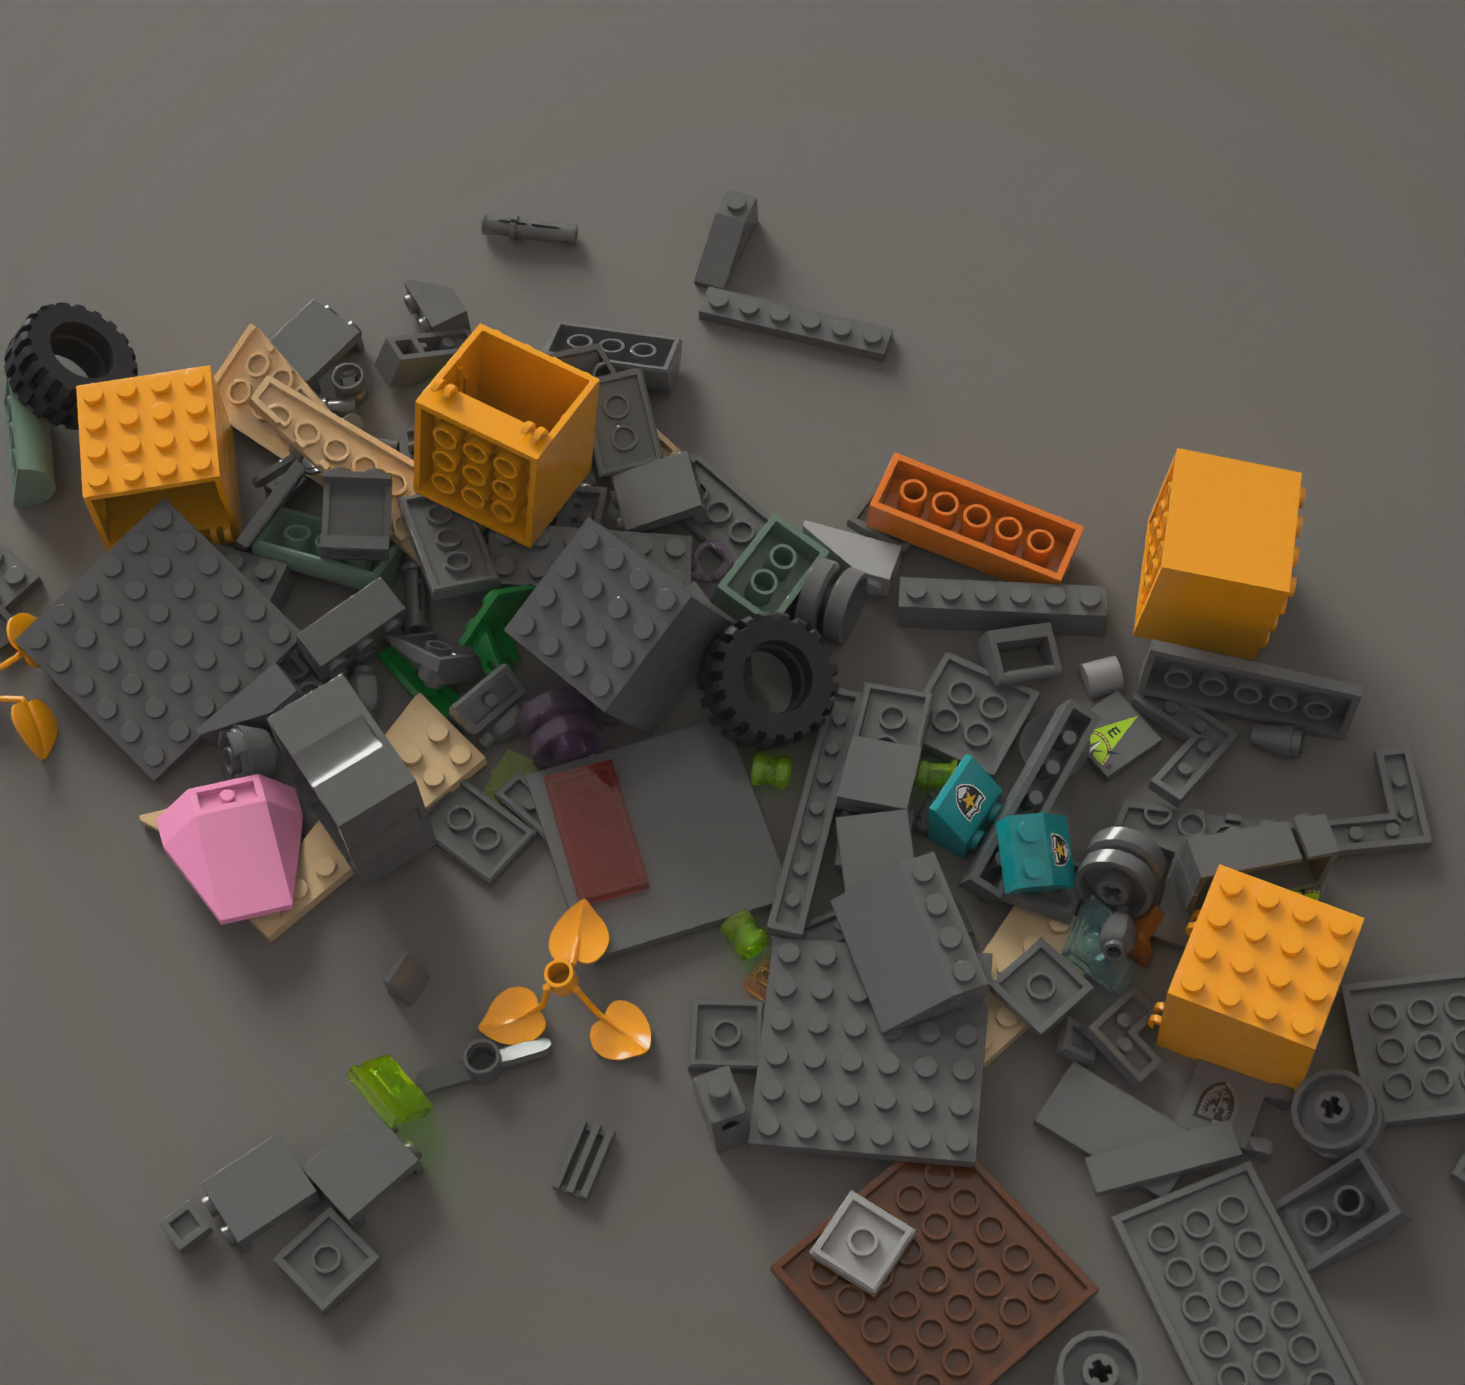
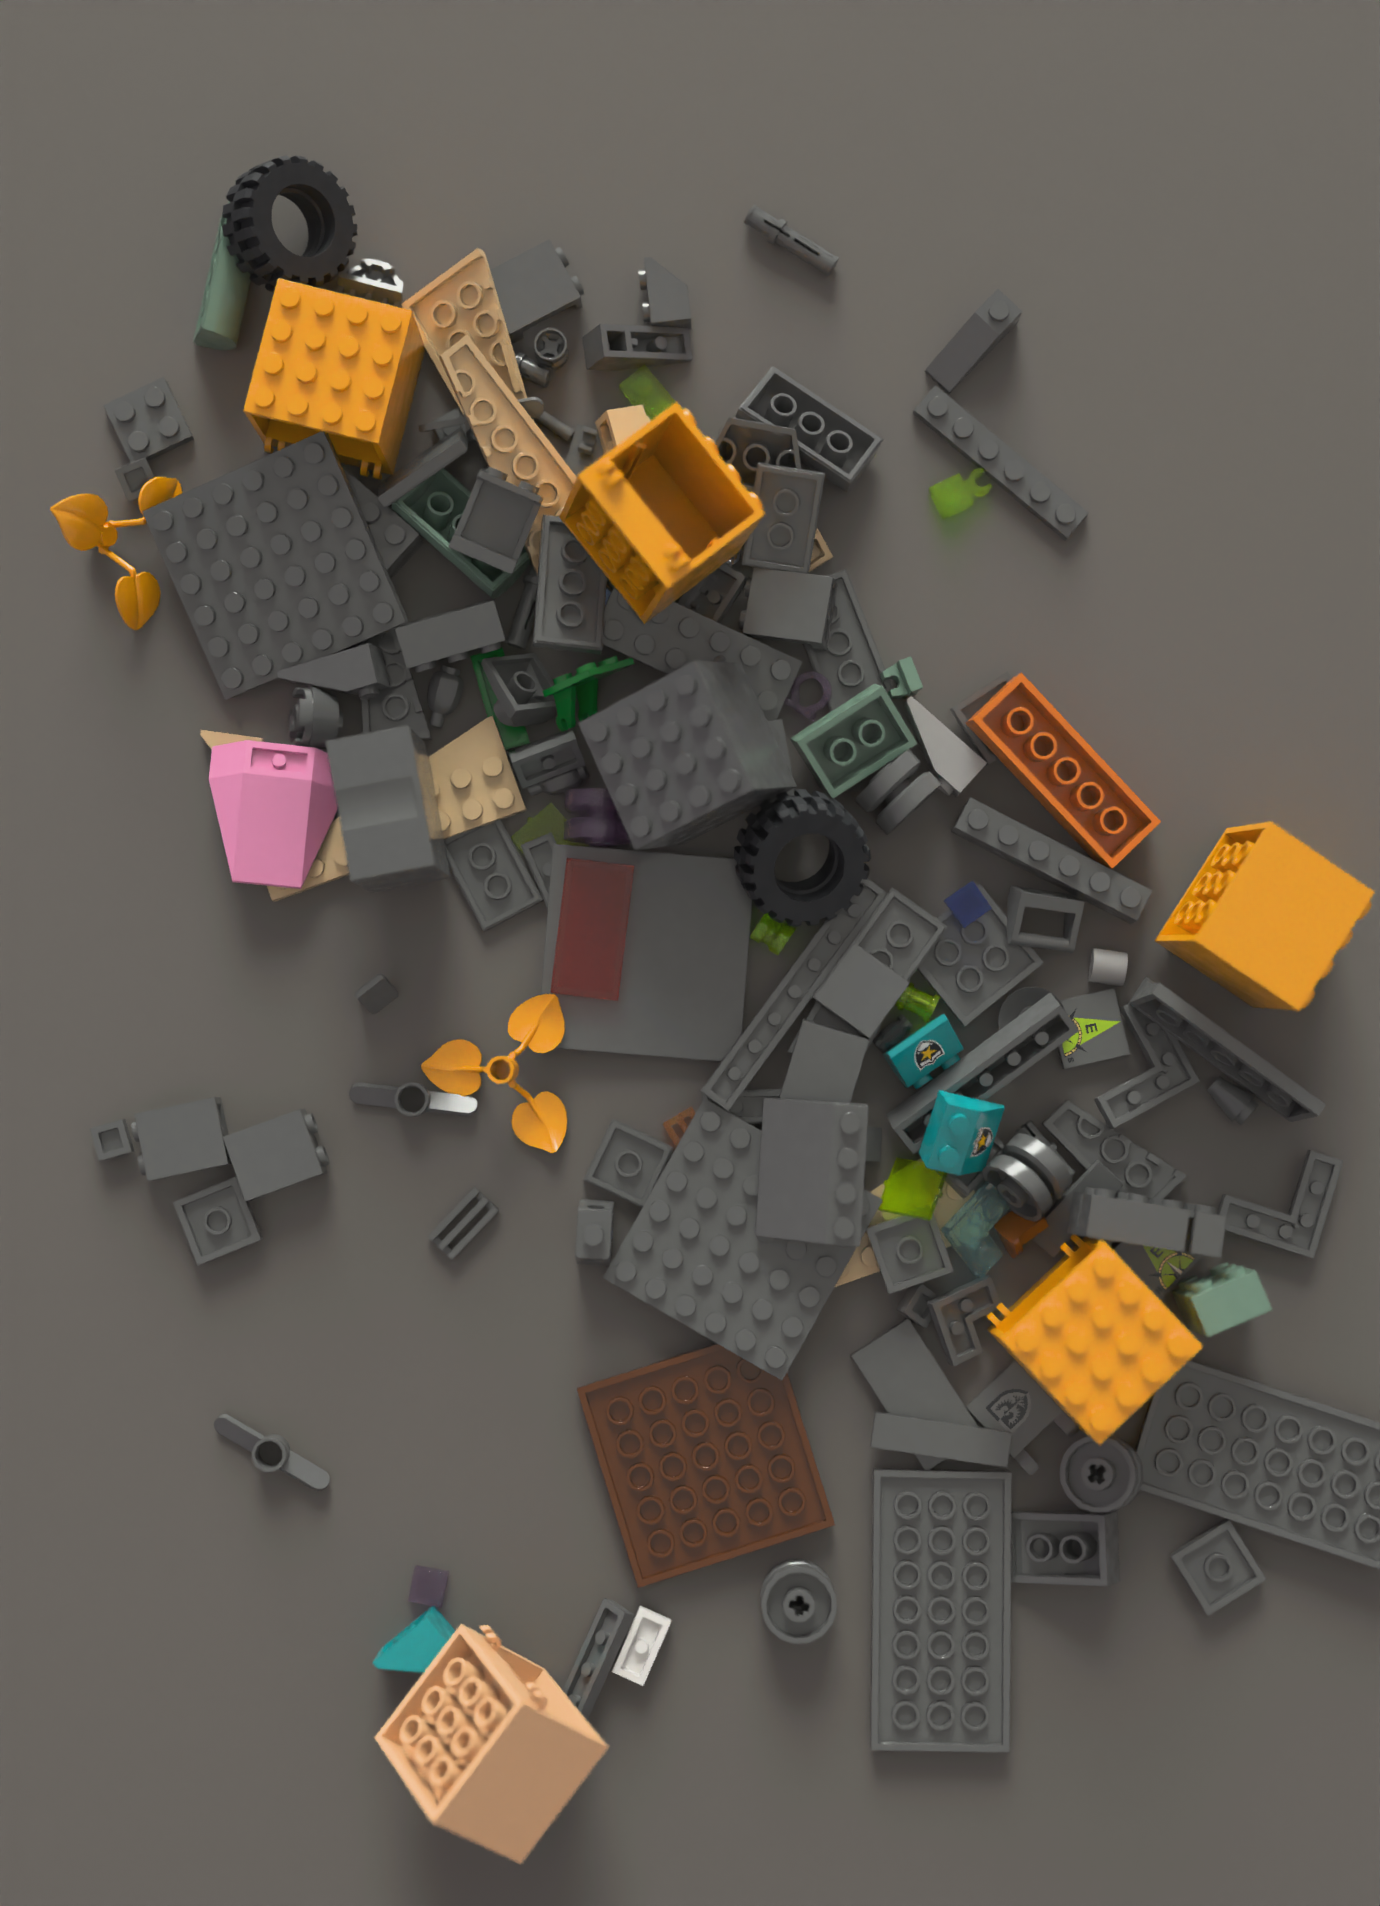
camera: 20 degrees right, 25 degrees up
clear neon green plate [346,1054,434,1128] -> none
clear neon green wheel [720,909,770,961] -> none
light grey tile [809,1190,916,1297] -> none
dark grey plant [1099,905,1136,961] -> none
none -> clear neon green piece [878,1157,948,1221]
none -> sand green tile [880,656,923,699]
none -> clear neon green plate [928,468,992,520]
none -> clear blue plate [944,880,992,928]
none -> sand green brick [1171,1262,1273,1337]

